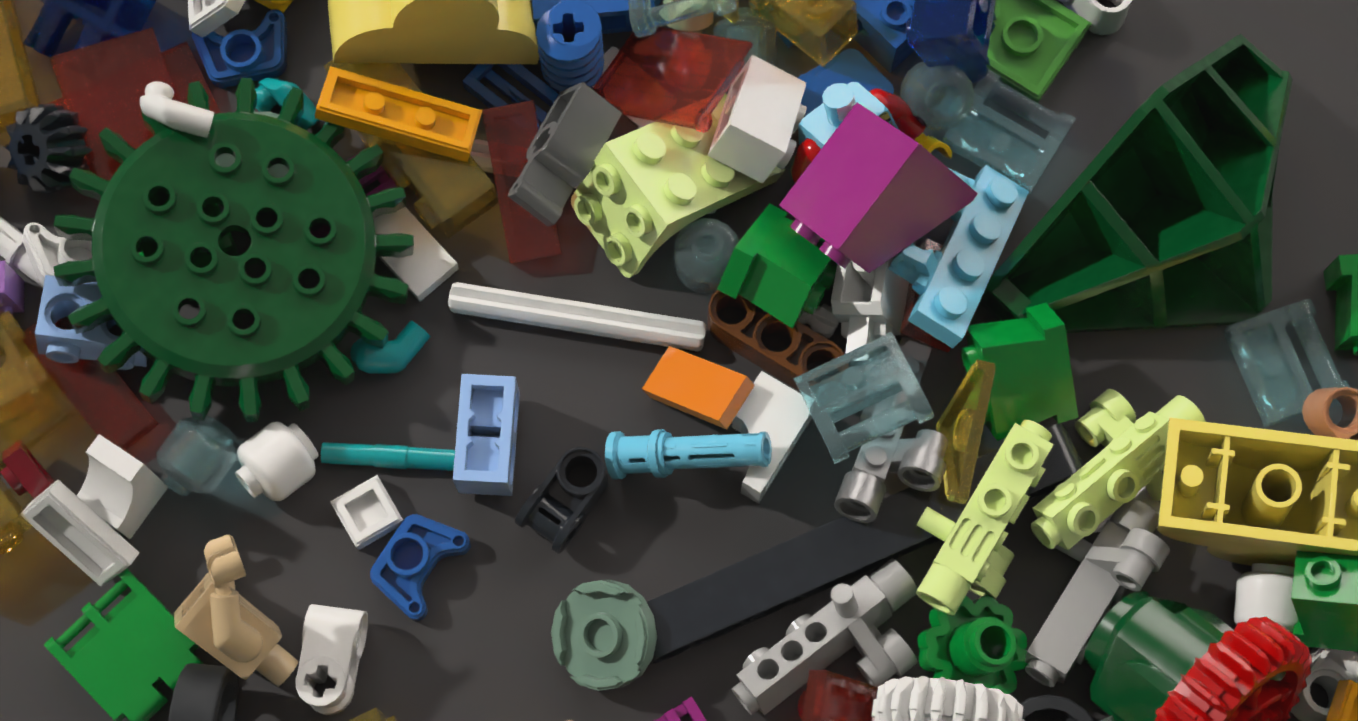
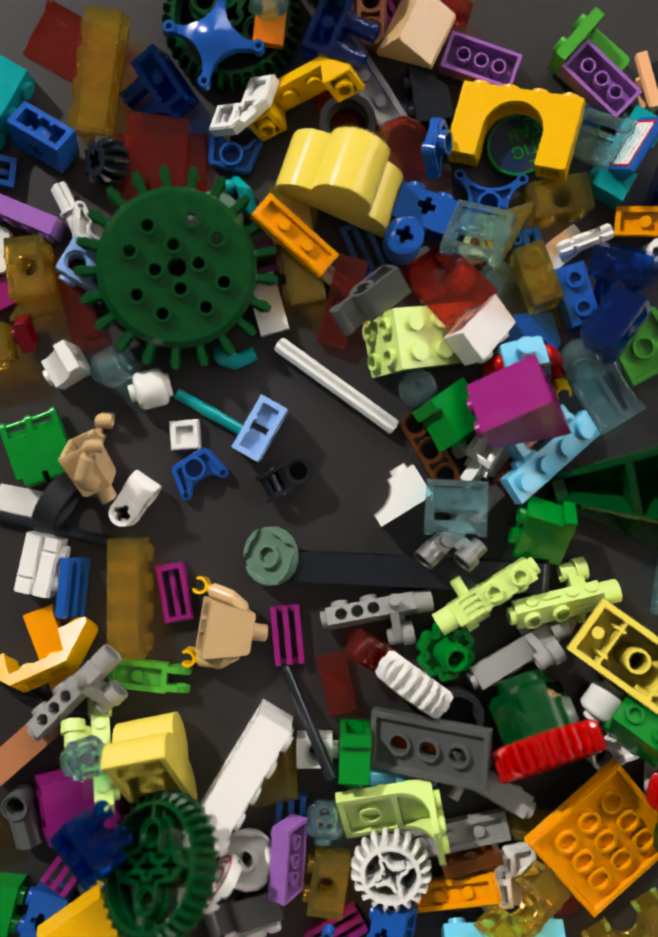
camera: 30 degrees right, 15 degrees up
white tile [20,479,139,587] -> none
white arm [140,81,214,138] -> none
medium azure pin [605,429,772,480] -> none
orange tile [642,346,755,430] -> none
clear yellow tile [936,359,996,504] -> none

